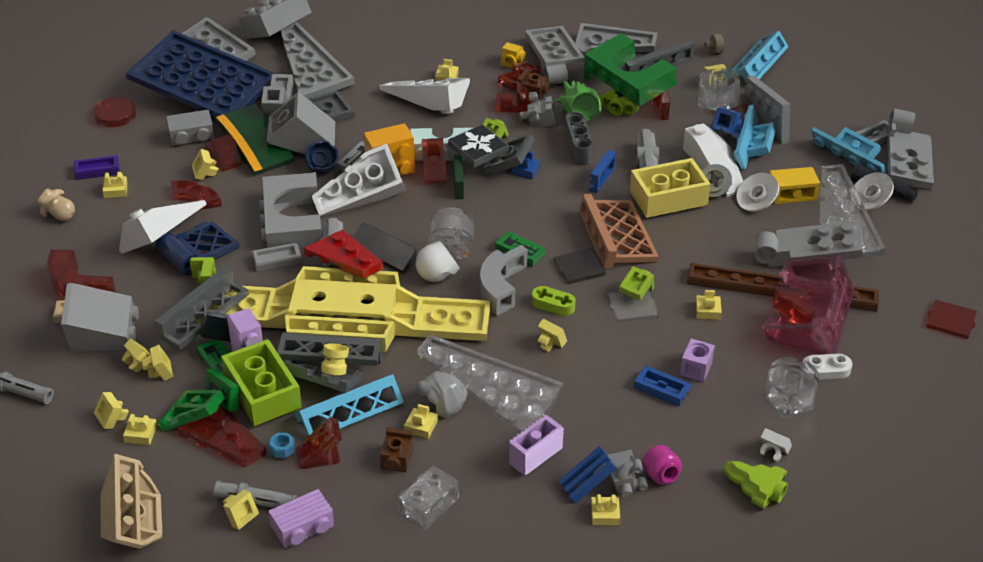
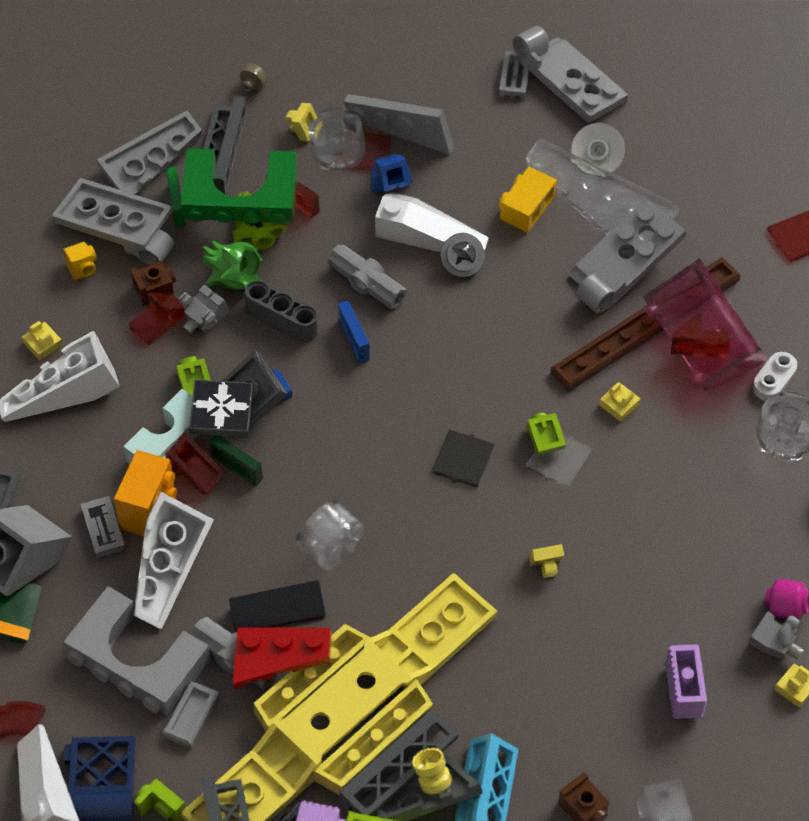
camera: 50 degrees left, 15 degrees up
dark blue hair [305,141,339,173] -> none
light yellow tile [404,404,438,439] -> none
white helmet [415,241,460,282] -> none
clear wing [418,334,563,433] -> none
light grey hair [418,371,467,418] -> none
light grey arch [480,245,528,316] -> none
green tile [495,231,546,266] -> none
clear red slope [497,60,541,91] -> none
lime beam [532,286,576,316] -> none
blue tile [559,446,617,503] -> none
nougat fence [578,194,659,269] -> none
light yellow brick [630,158,711,218] -> none
blue tile [634,365,691,406] -> none
lavender brick [680,339,715,382] -> none
medium azure fence [727,31,789,83] -> none
medium azure bracket [733,105,776,170] -> none
white dish [736,173,779,212] -> none
medium azure bracket [811,127,886,174] -> none
black pin [850,162,919,202] -> none

